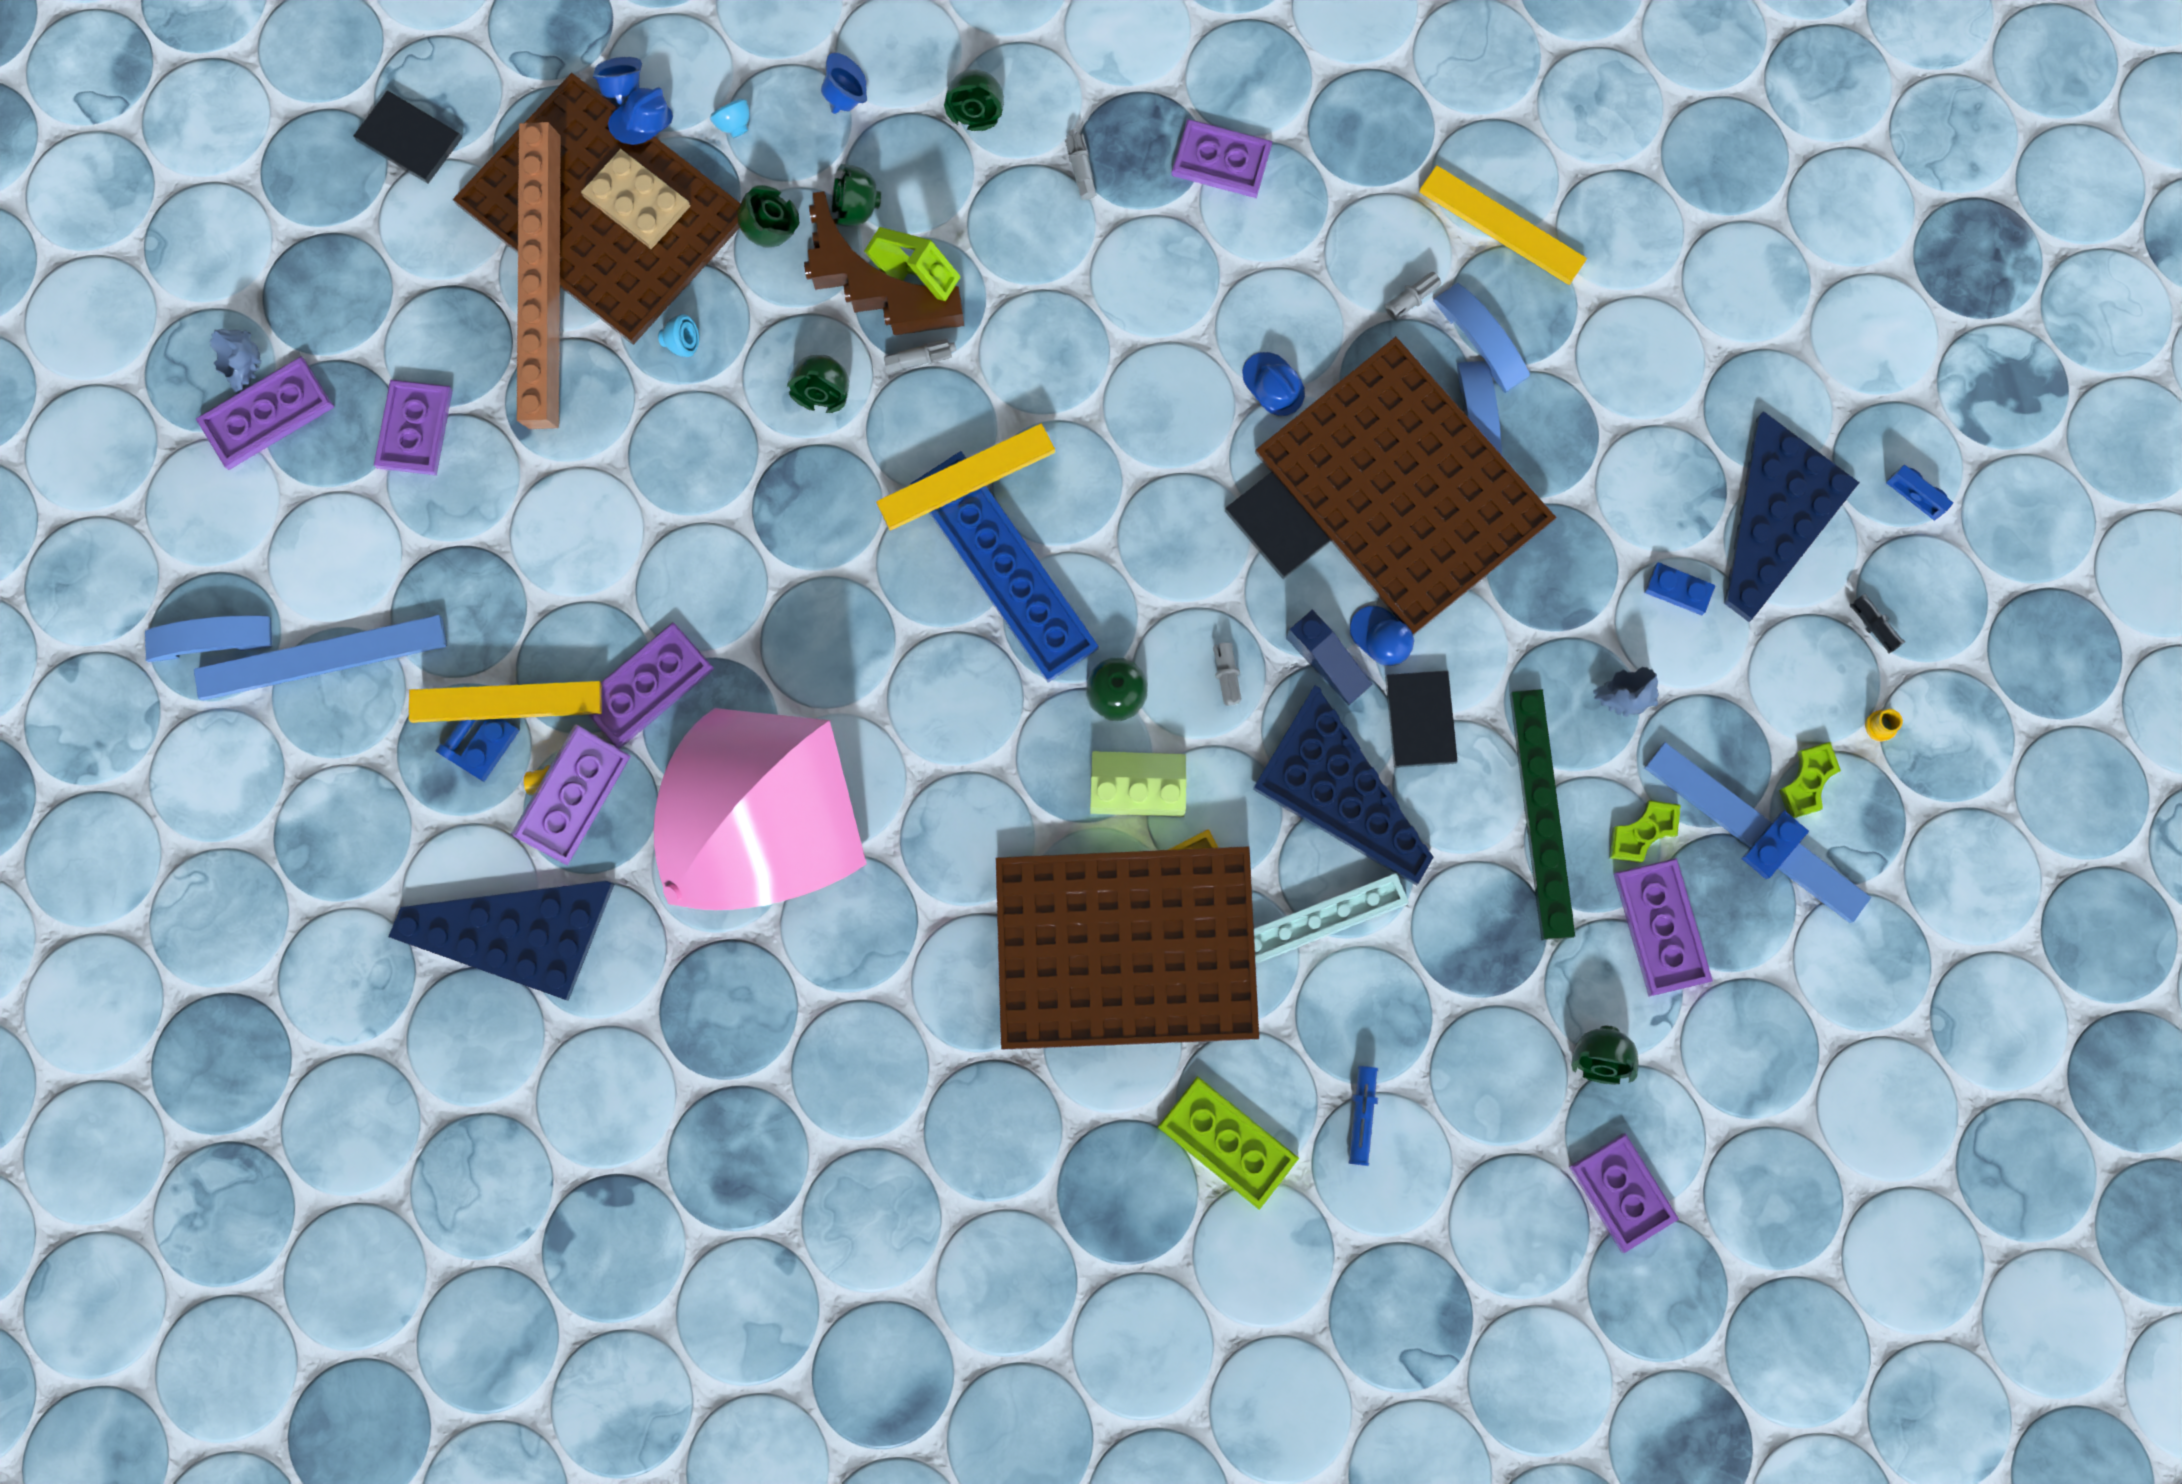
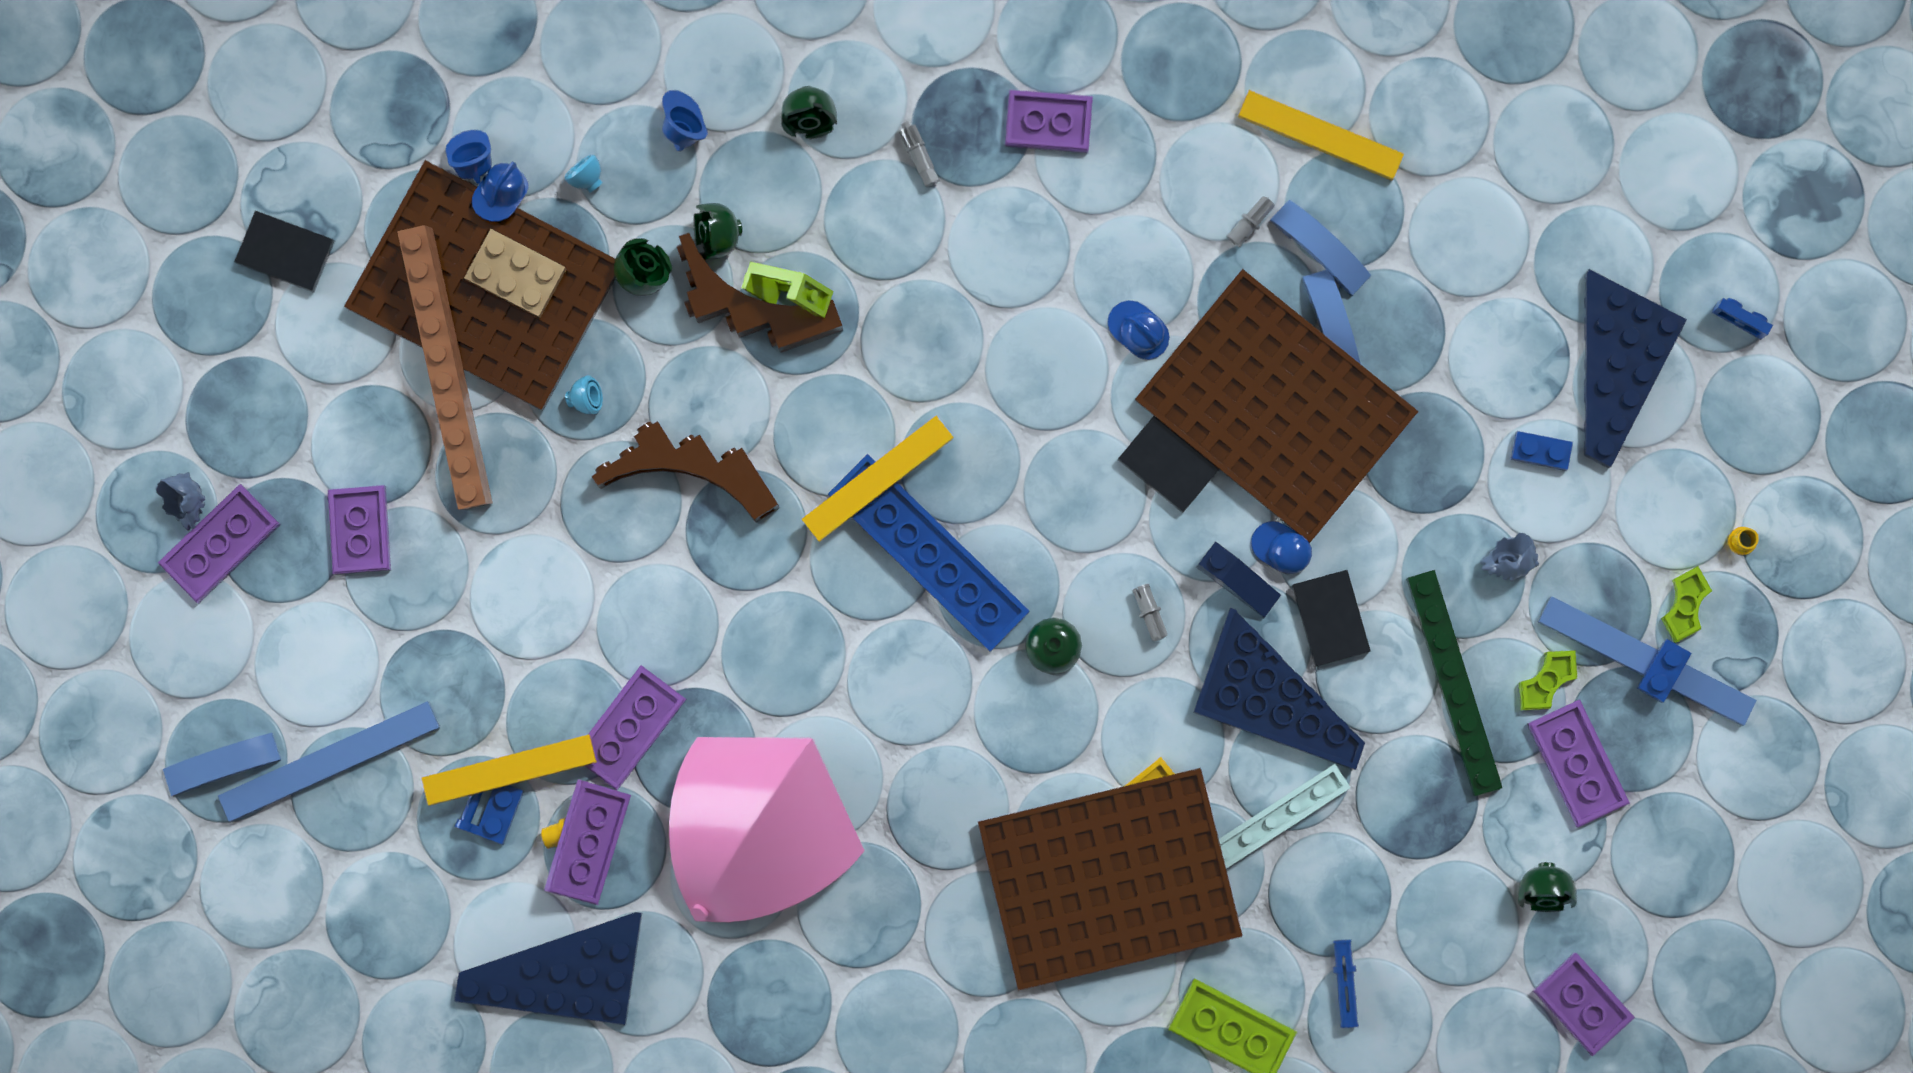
camera: 10 degrees left, 5 degrees up
dark green cylinder [787,355,850,413] -> none
light grey piece [884,339,957,373] -> none
yellowish green slope [1090,751,1187,817] -> none
black pin [1849,593,1905,654] -> none
none -> reddish brown arch [592,421,780,523]

